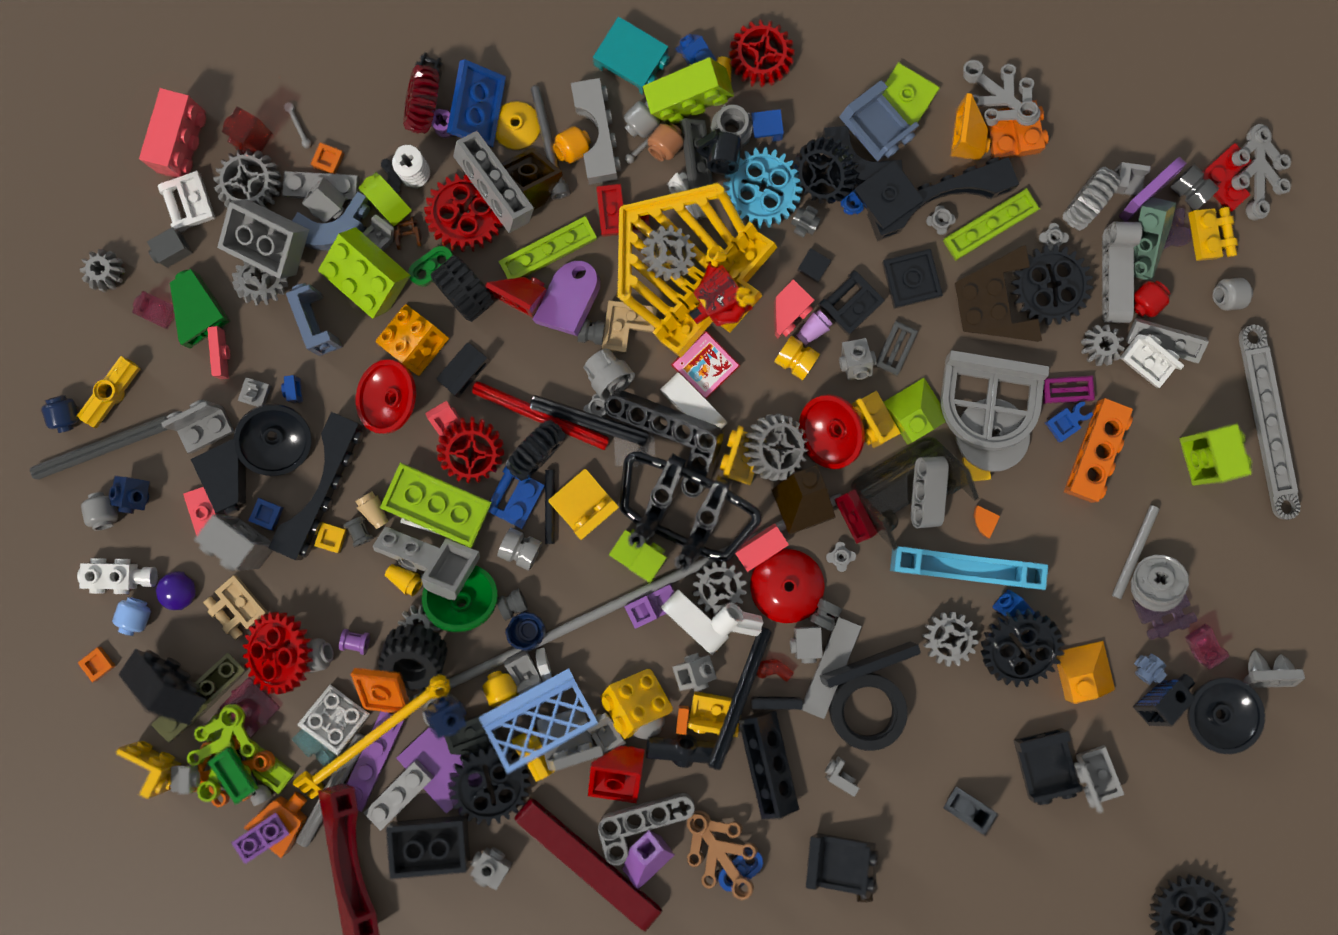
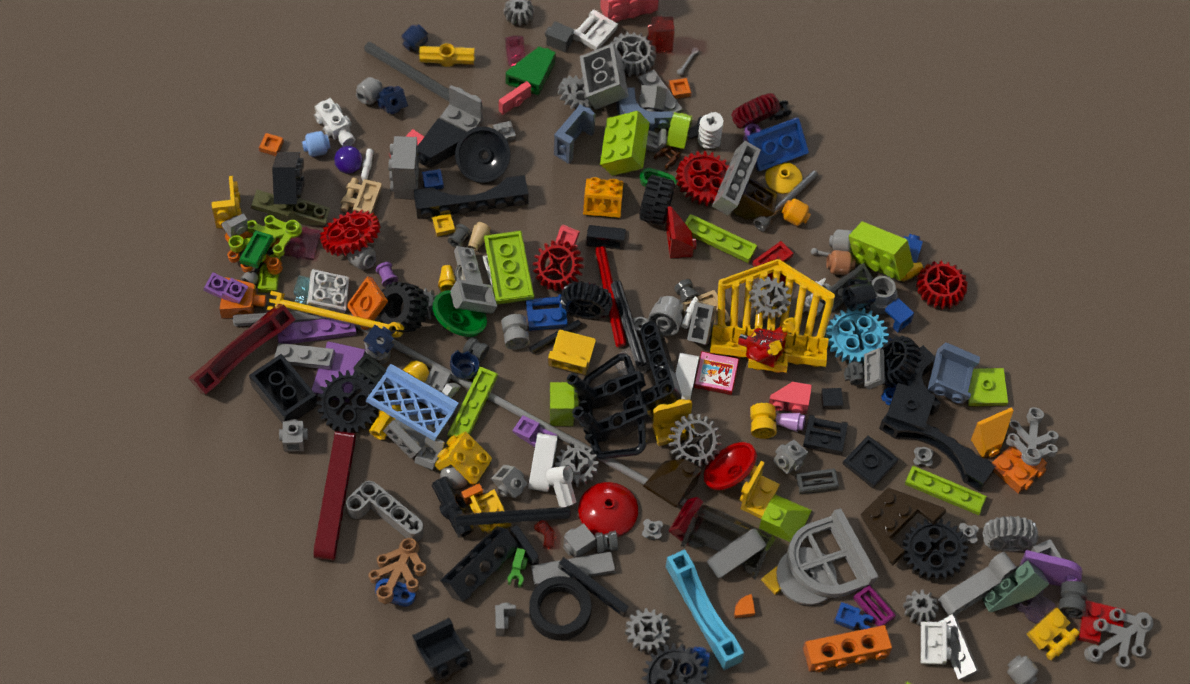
camera: 50 degrees right, 25 degrees down
blue plate [281,375,303,403] -> none
red dish [356,359,416,434] -> none
medium lavender tile [533,261,600,336] -> none
light grey arch [571,78,621,185] -> none
red slope [588,746,645,804] -> none
teal panel [593,16,670,95] -> none
medium lavender slope [623,831,675,889] -> none
coral tile [736,523,789,572] -> none
red head [1134,280,1170,317] -> none
none -> white piece [361,149,374,180]
none -> lime tile [447,367,498,438]
none -> bright green plate [508,548,528,588]
none -> white piece [681,296,699,329]
none -> light grey brick [687,302,717,344]
none -> light grey plate [864,348,885,389]

